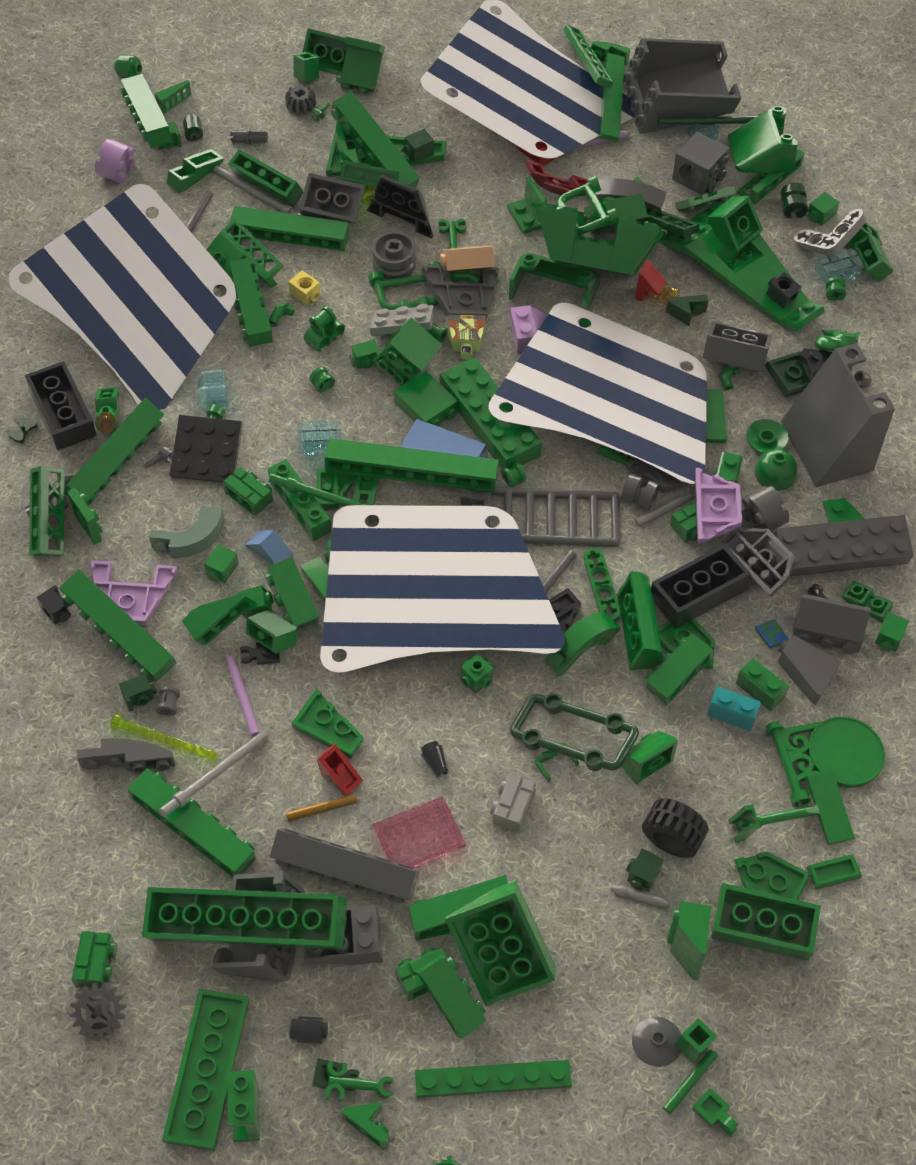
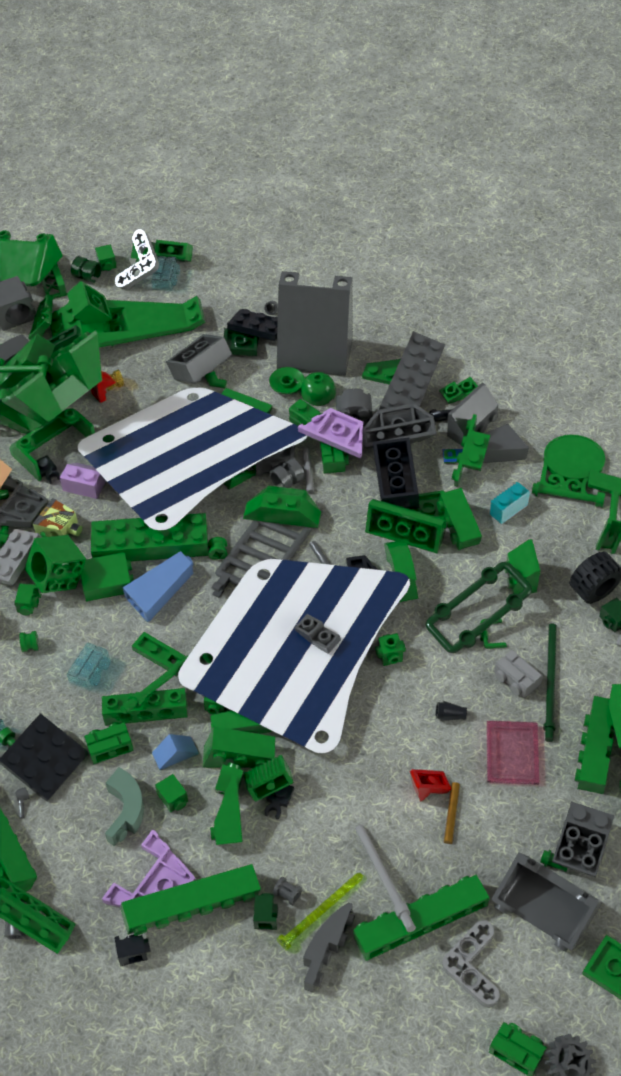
camera: 60 degrees left, 5 degrees down
green plate [67,488,103,545] -> none
green brick [142,887,347,950] -> none
lavender bar [226,656,260,737] -> none
dark grey brick [269,828,420,902] -> none
green wing [292,688,364,759] -> none
green wing [316,469,357,509] -> none
green brick [325,438,499,493] -> none
green beam [584,548,621,622] -> none
dark green slope [666,295,708,326] -> none
green brick [736,658,789,711] -> none
black brick [766,272,802,309] -> none
green animal [815,329,860,351] -> none
green wheel [826,276,846,301] -> none
green brick [875,612,909,652] -> none
none -> black plate [37,455,60,484]
none -> green wedge [243,486,321,528]
none -> dark grey slope [294,614,341,654]
none -> light grey beam [442,920,500,1008]
none -> green bracket [452,414,490,487]
none -> dark green bar [543,623,557,742]

